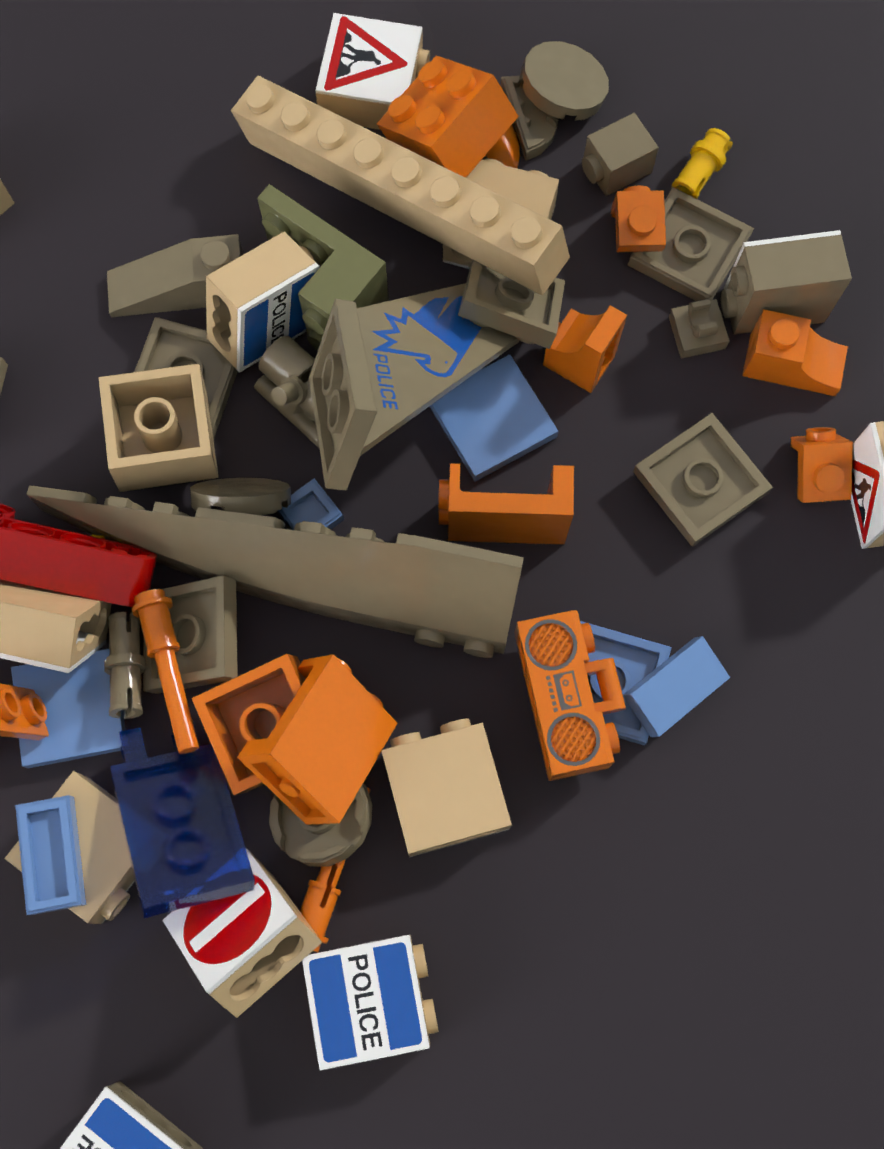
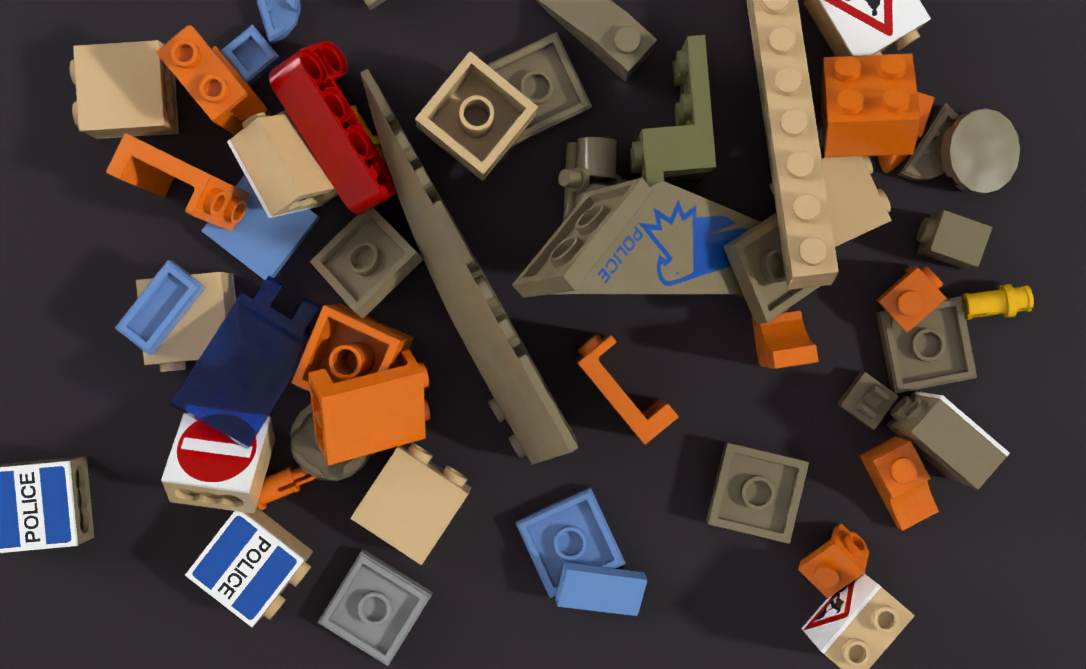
camera: 50 degrees right, 15 degrees up
dark tan pin [104,612,146,719] -> none
orange pin [132,589,199,754] -> none
dark tan tile [190,478,291,515] -> none
piece [206,231,319,373] -> none
medium blue tile [277,478,344,530] -> none
medium blue tile [429,354,559,481] -> none
orange piece [514,610,626,781] -> none
none -> light grey tile [317,549,433,666]

